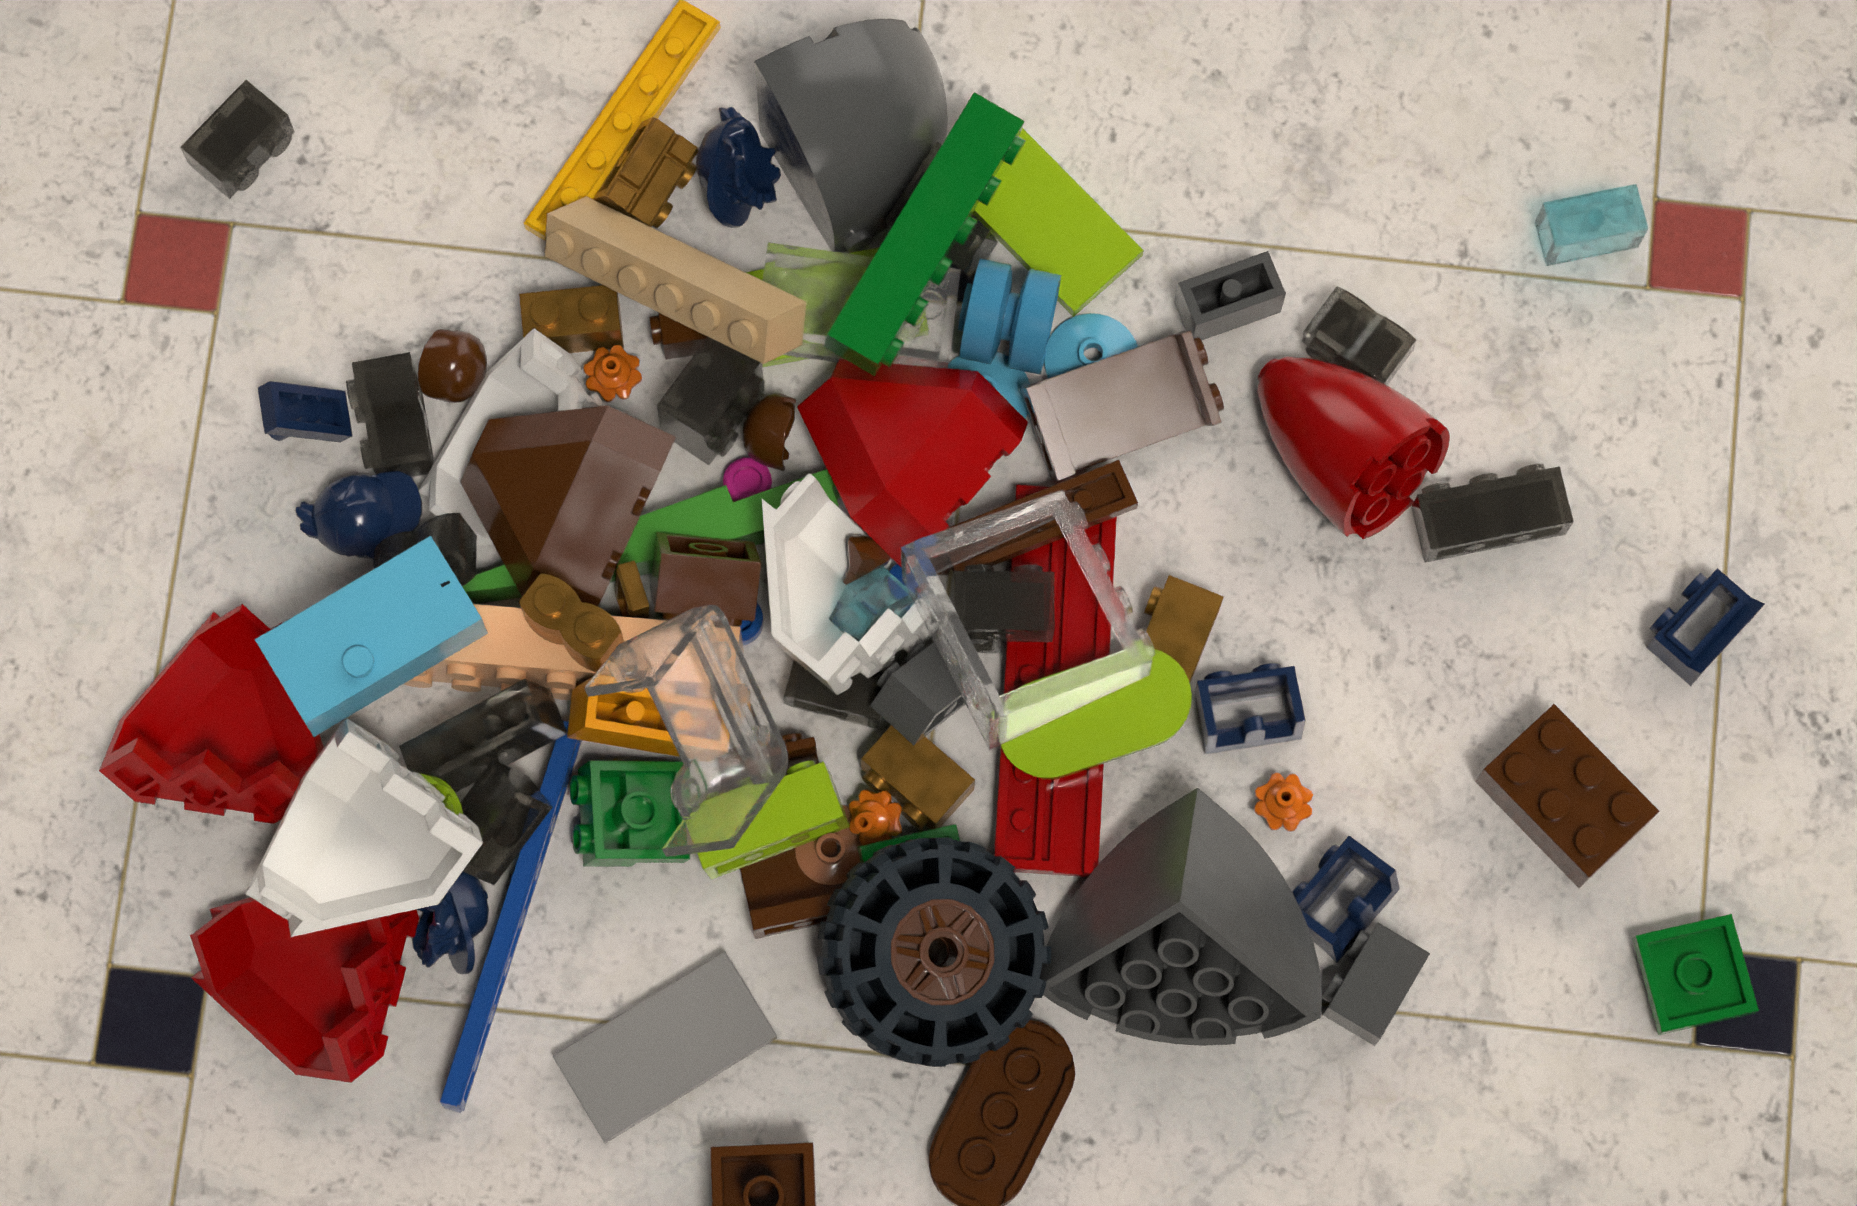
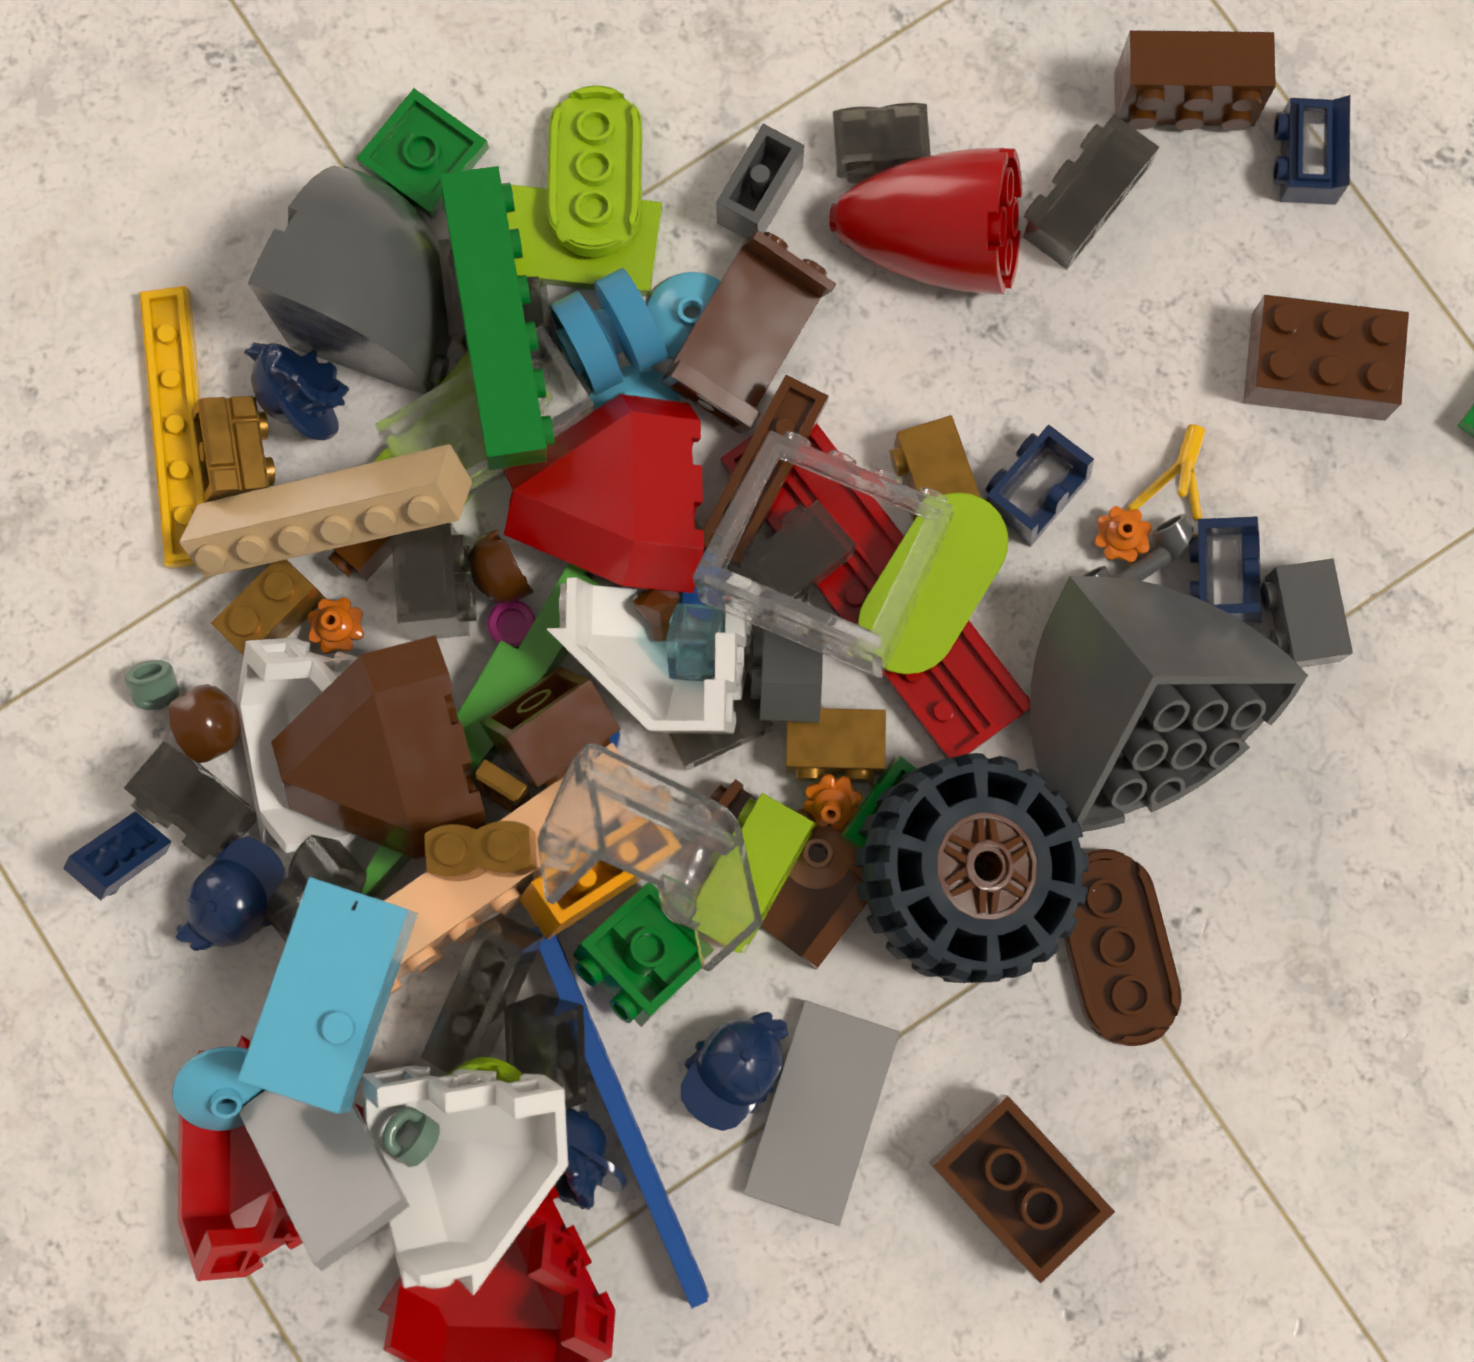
camera: 35 degrees left, 5 degrees up
none -> sand green tile [124,660,179,710]
none -> medium azure dish [172,1047,265,1131]
none -> light grey tile [239,1090,410,1271]
none -> green plate [356,88,489,218]
none -> sand green tile [383,1107,440,1167]
none -> lime tile [547,85,643,257]
none -> dark blue hair [681,1012,789,1131]
none -> dark grey bar [1083,513,1194,581]
none -> reddish brown brick [1114,30,1276,131]
none -> yellow plant [1127,424,1206,521]

